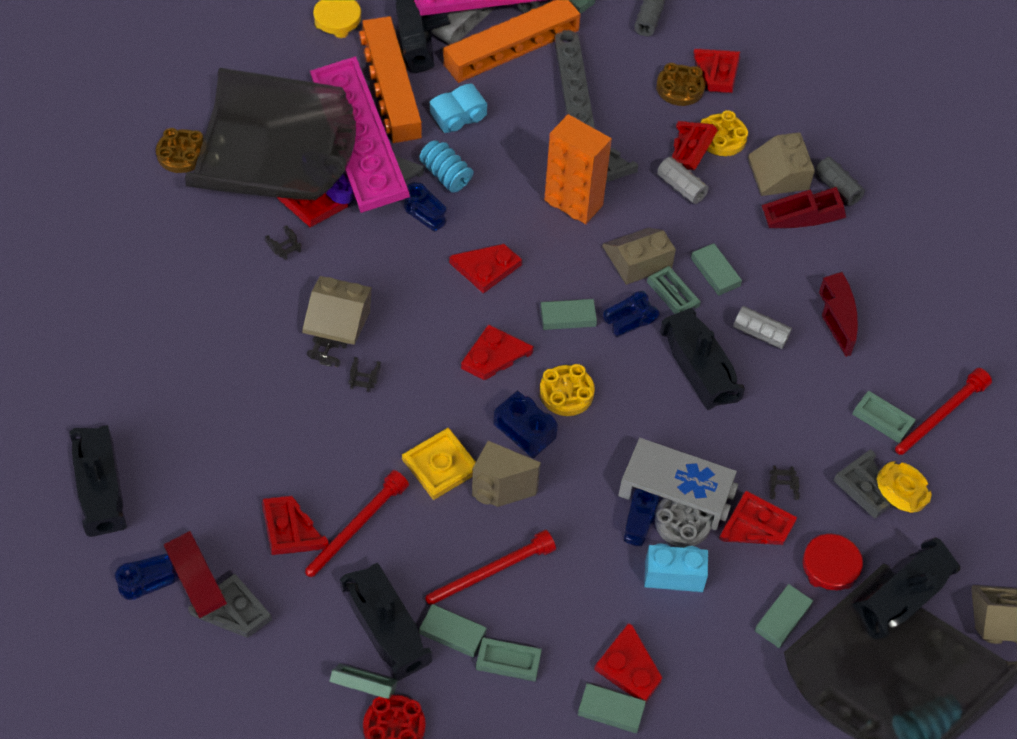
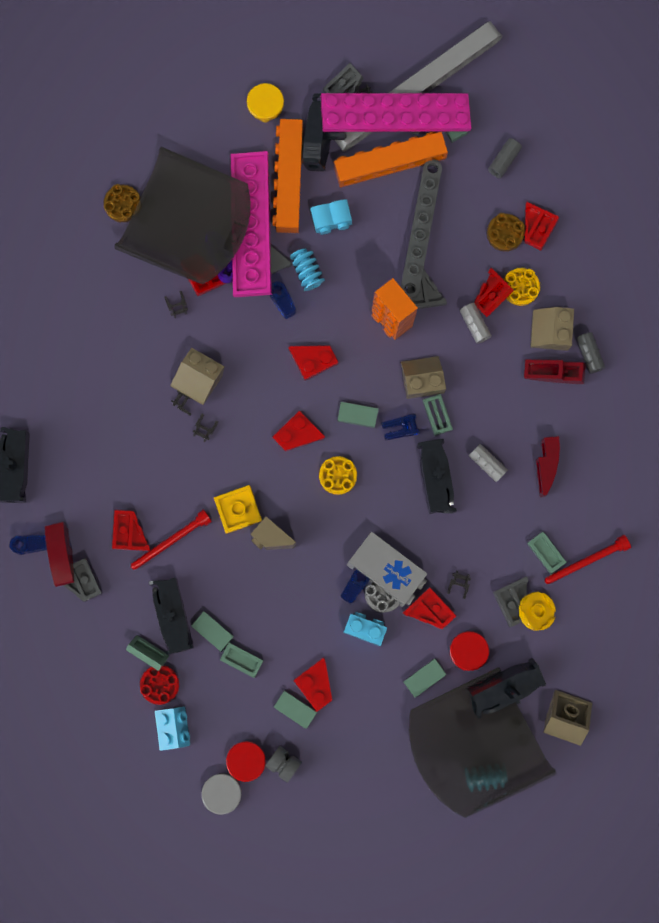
camera: 15 degrees right, 25 degrees up
red piece [425,529,556,605] -> none
clear blue brick [493,390,558,458] -> none
sand green tile [691,243,742,296] -> none

